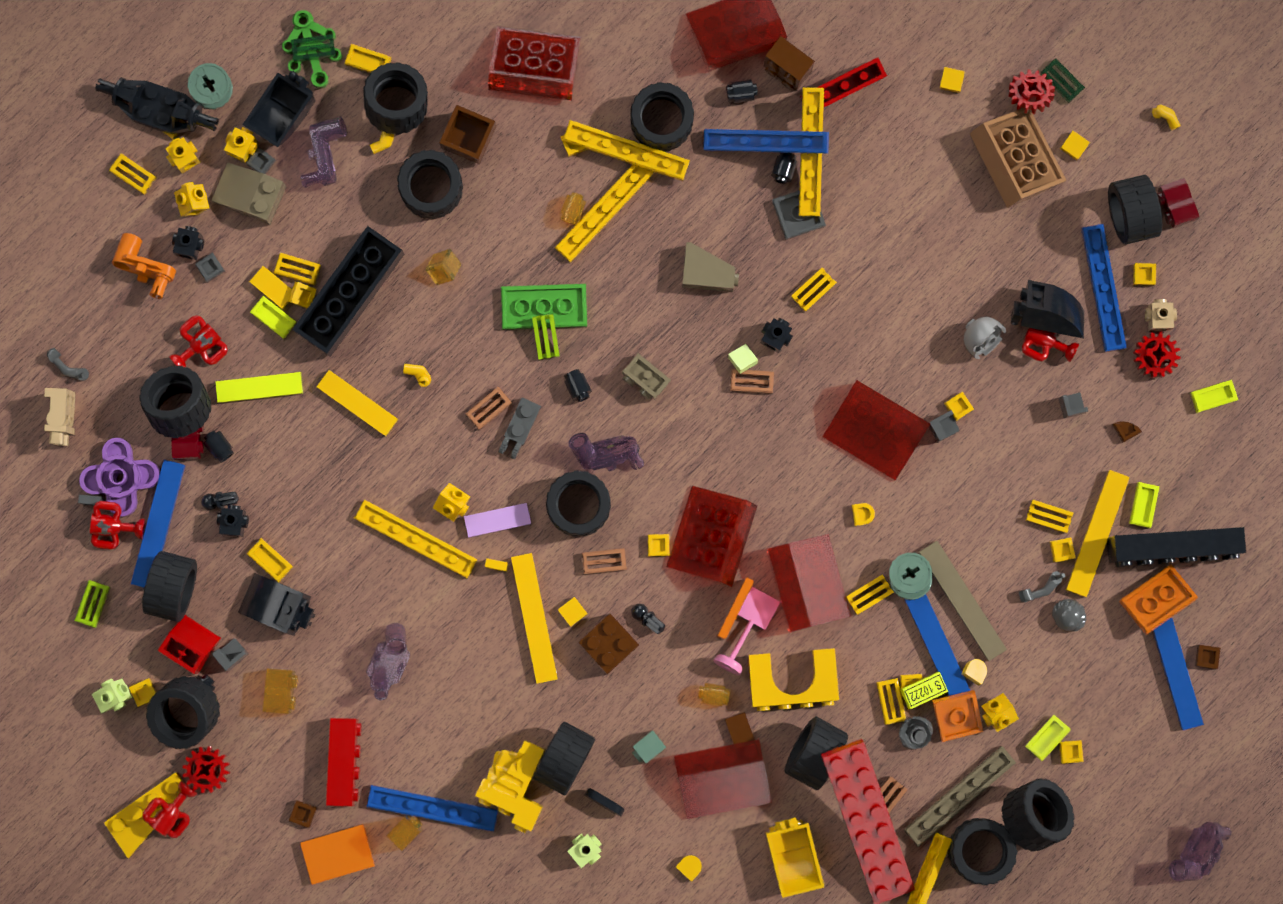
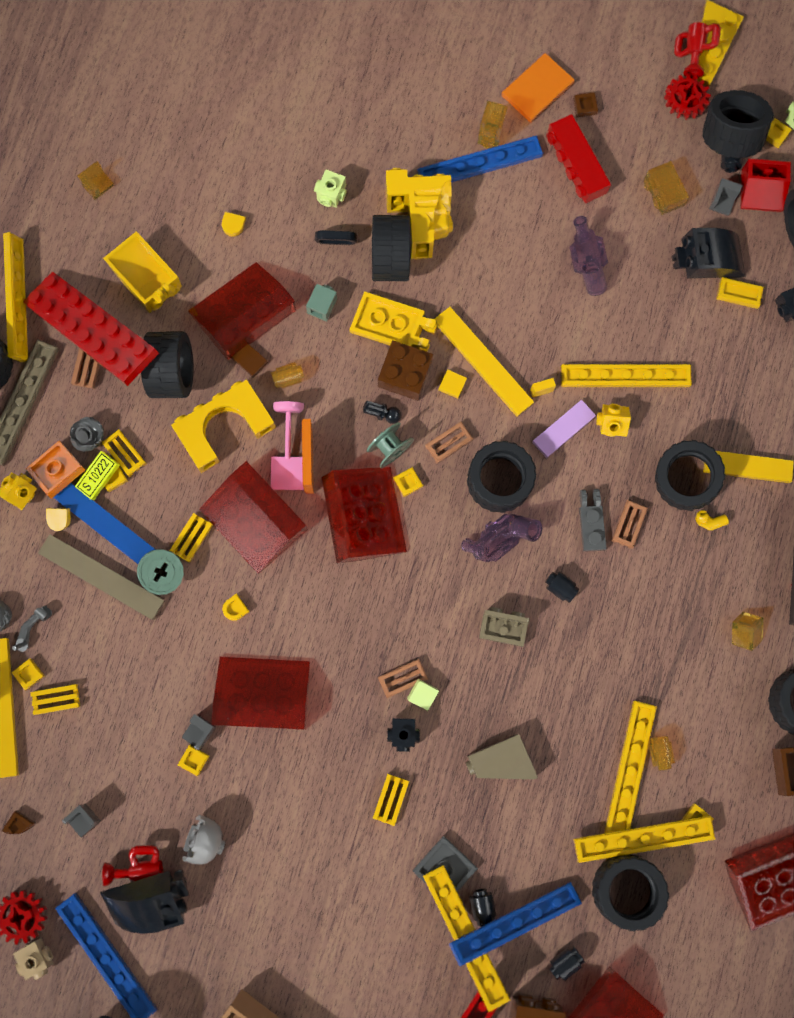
camera: 150 degrees right, 5 degrees down
bright green tile [501,284,587,330] -> none
lime tile [532,314,560,359] -> none
yellow tile [1133,263,1156,286] -> none
none -> yellow tile [349,291,437,352]
none -> sand green piece [366,422,414,468]
none -> black tyre [655,440,725,511]

